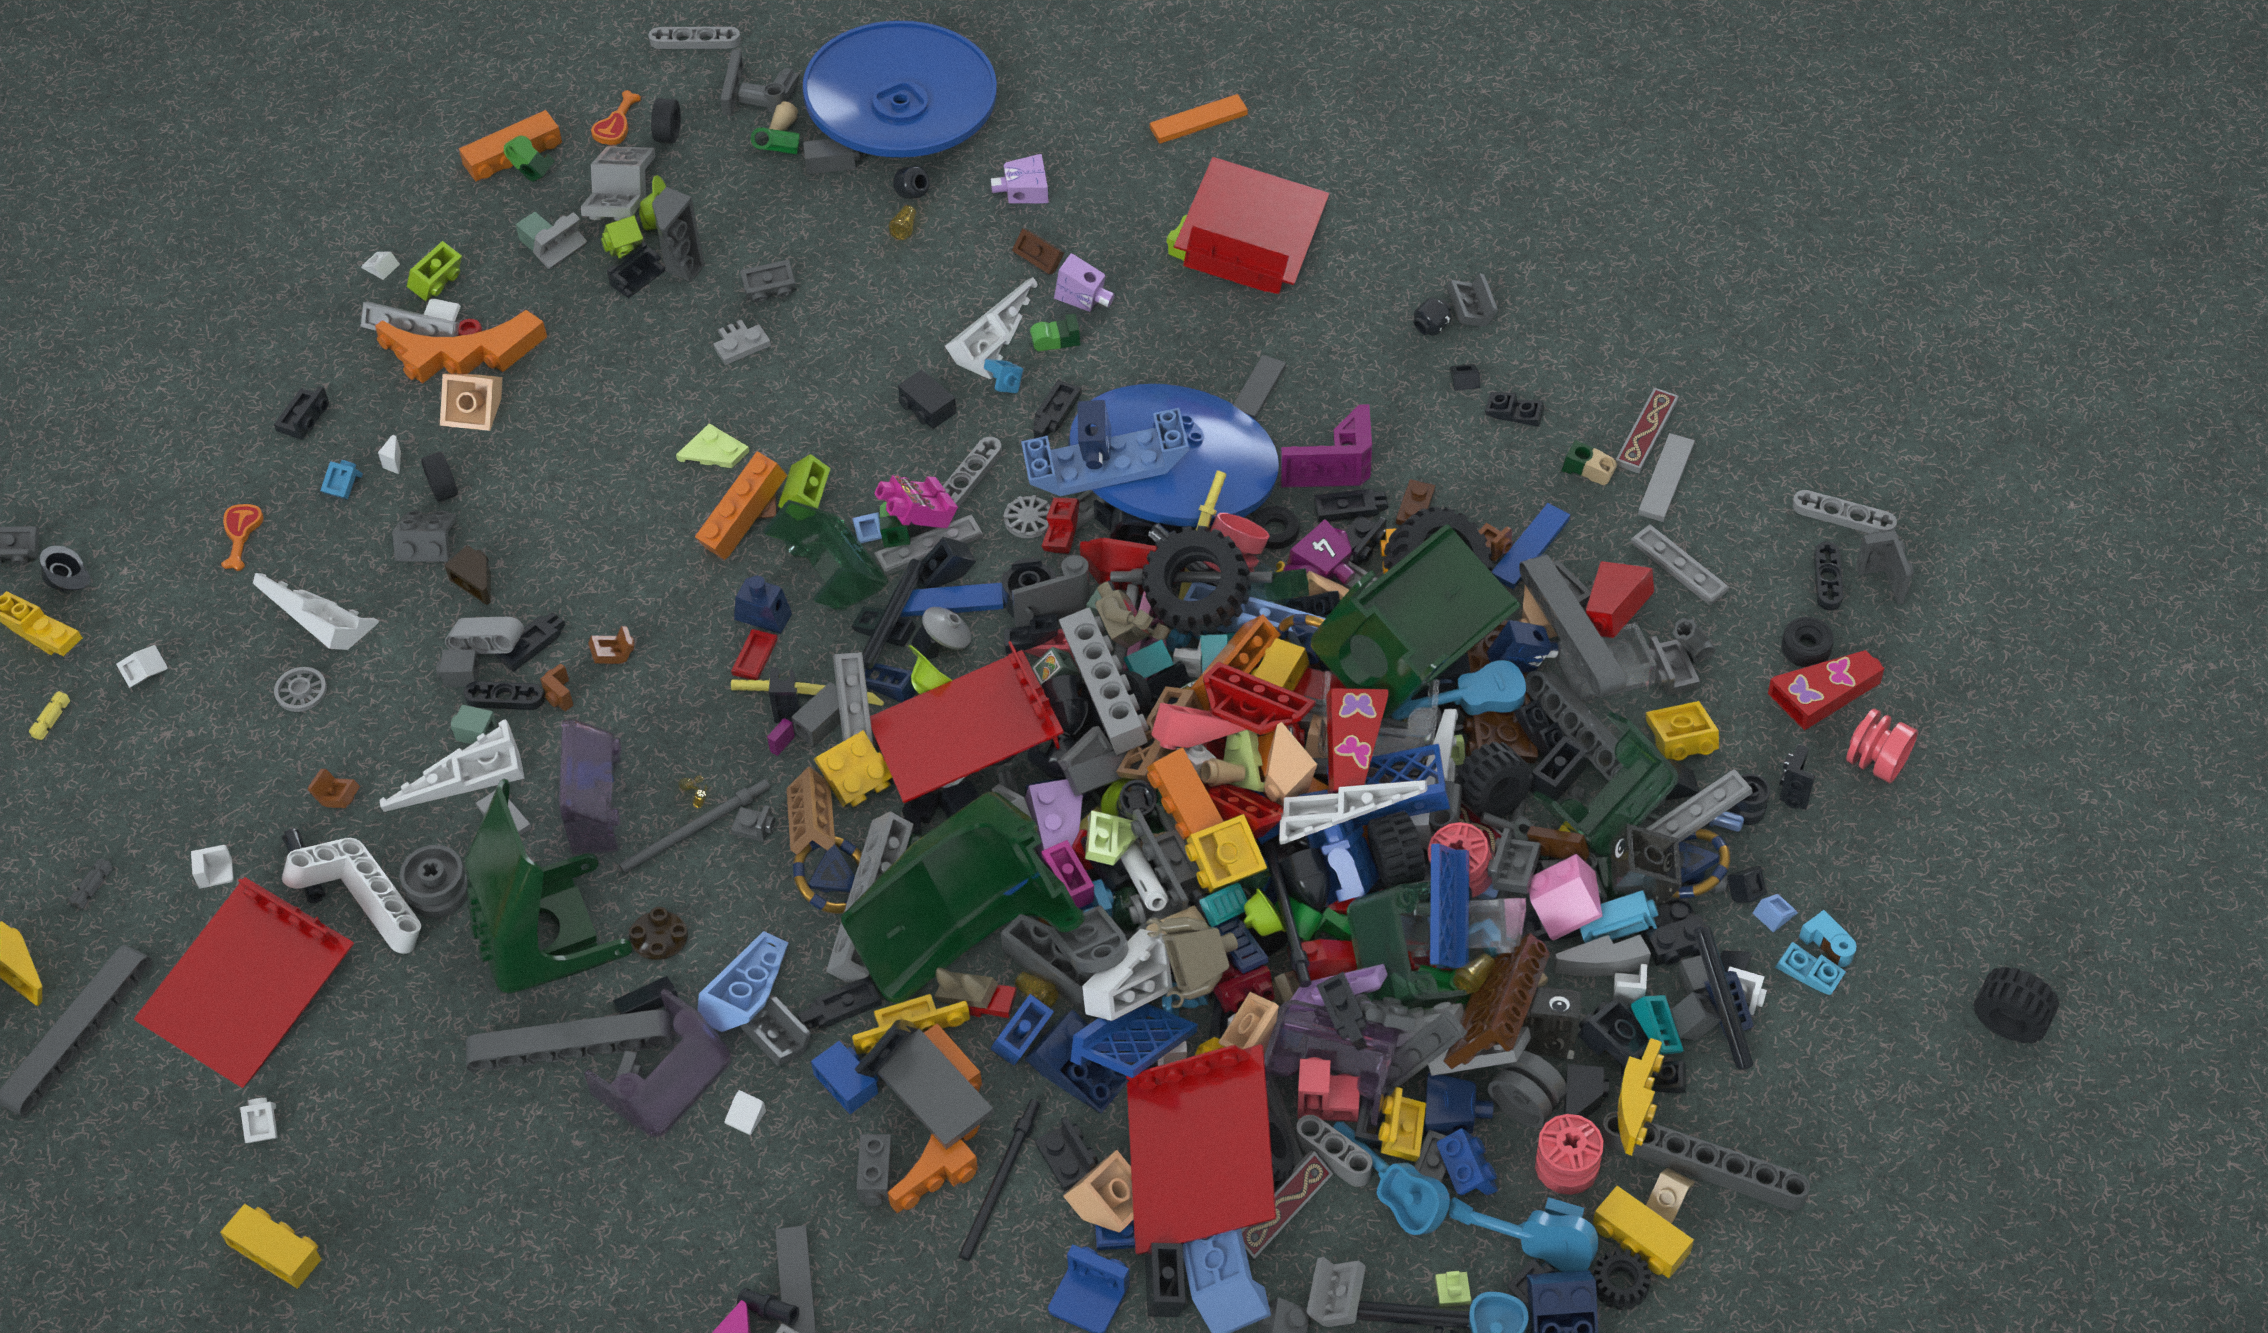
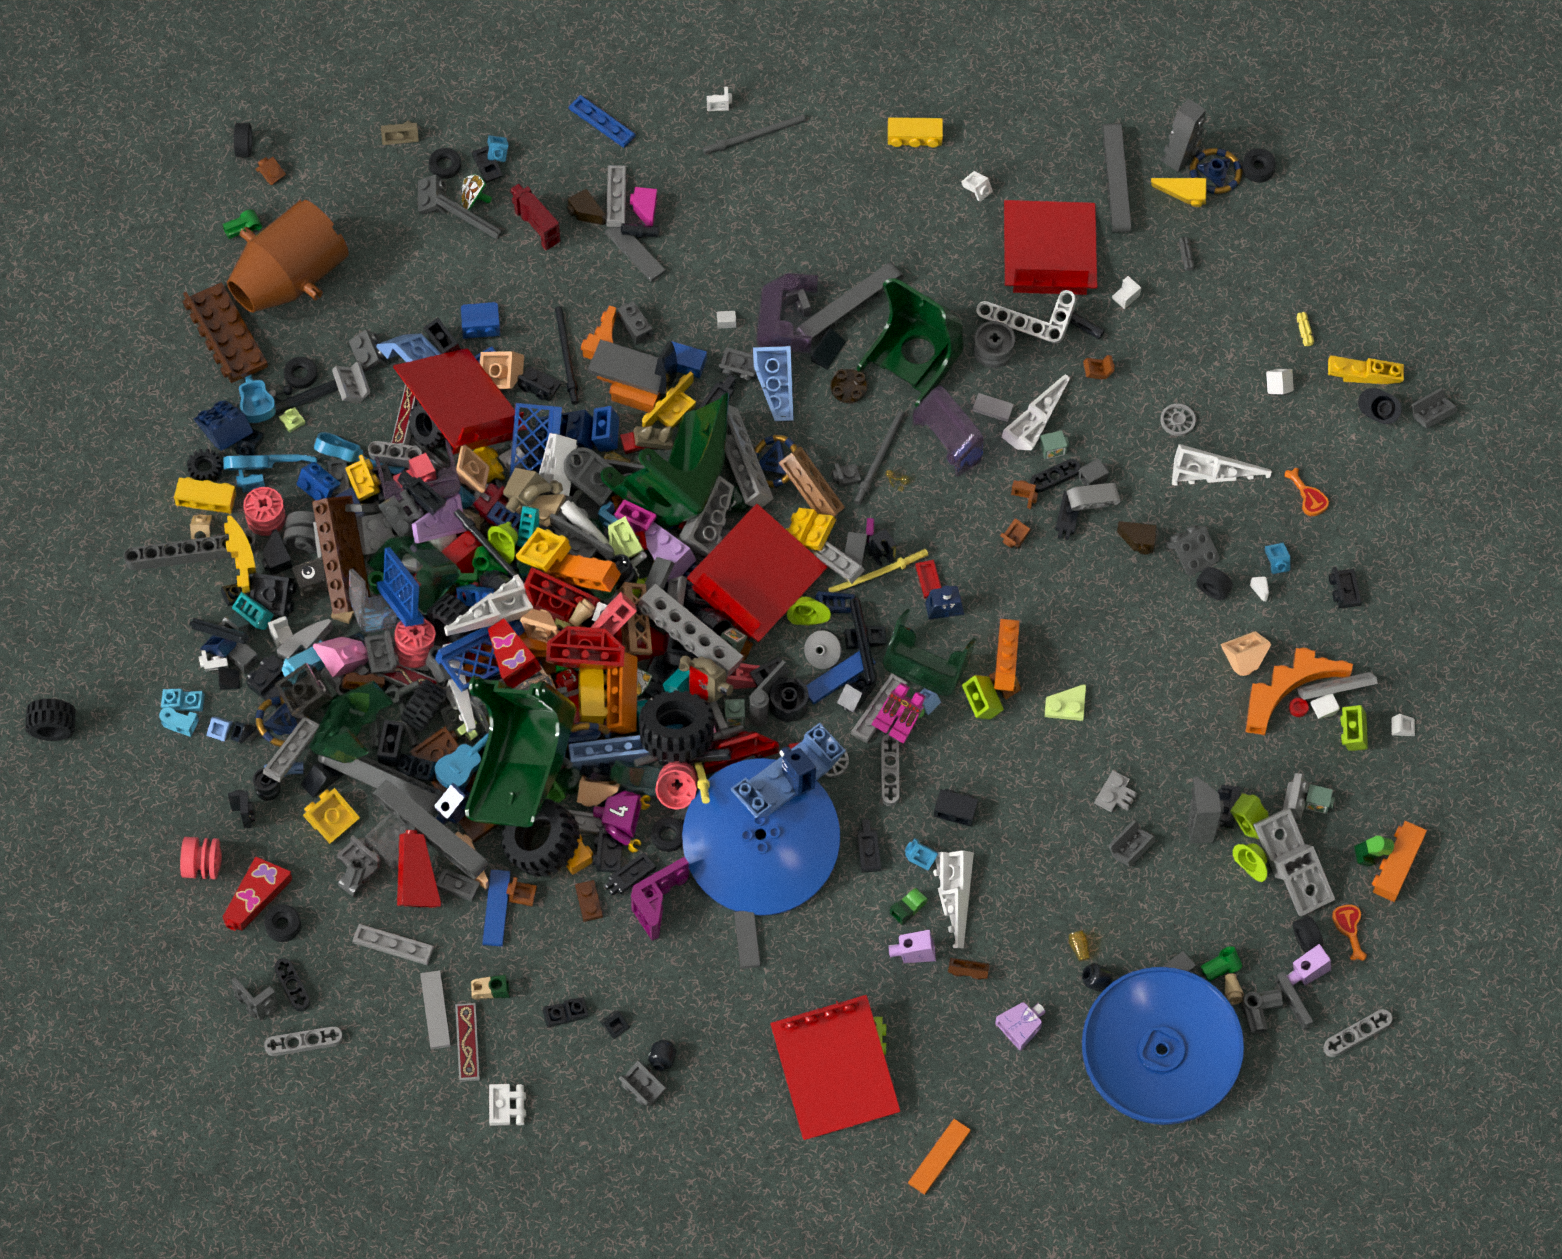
camera: 145 degrees right, 10 degrees up
clear yellow cone [1454,954,1495,994] -> none
none -> white plate [489,1084,526,1126]
none -> lavender torso [1286,944,1331,986]

